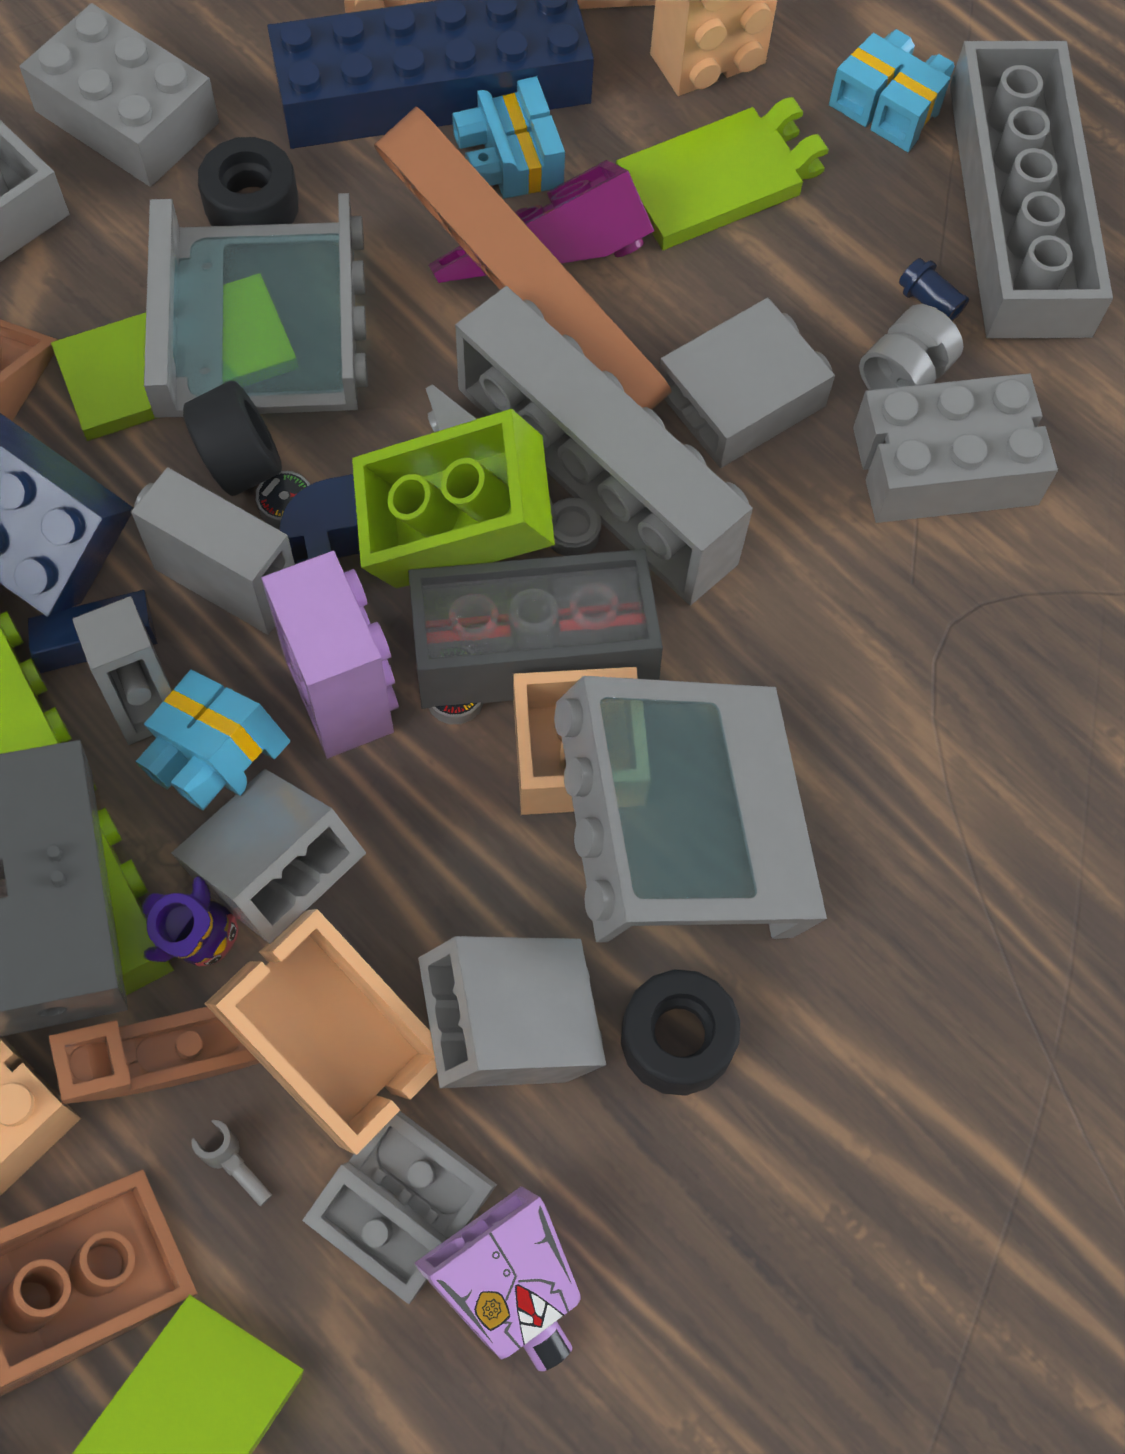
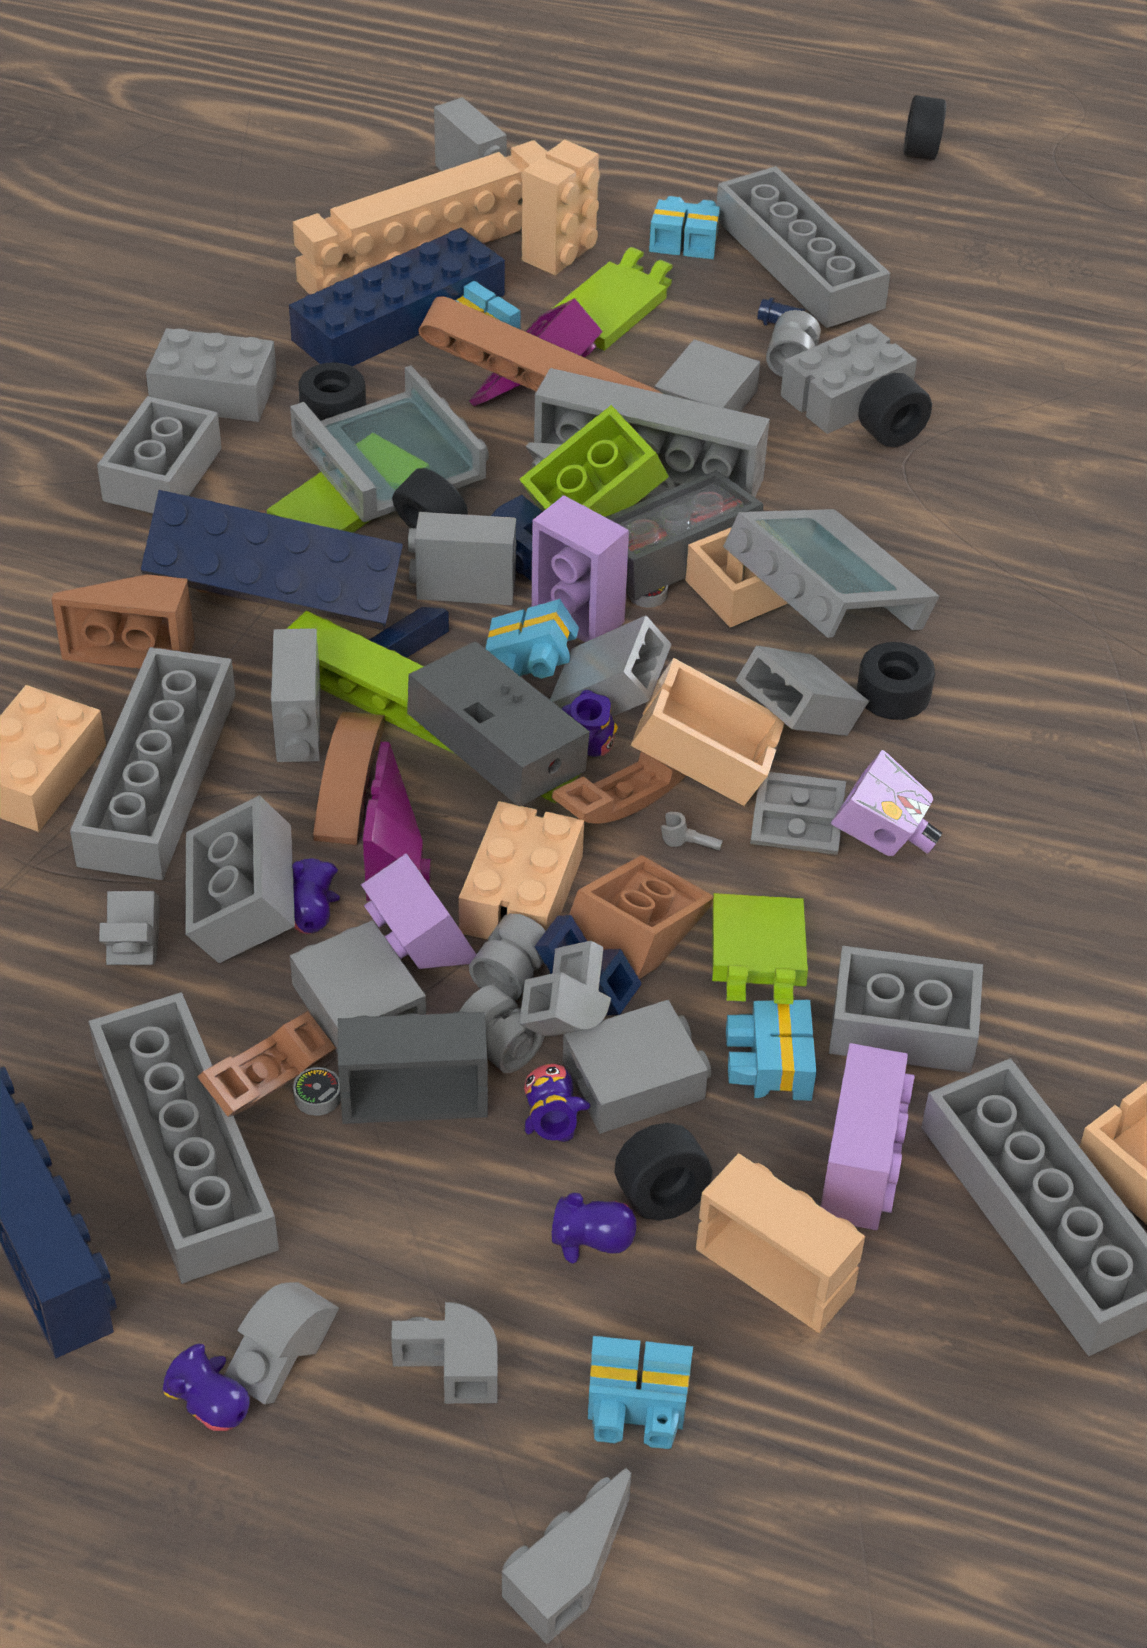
camera: 25 degrees left, 20 degrees down
light grey slope [72,596,172,745] -> none
none -> black tyre [858,372,932,447]

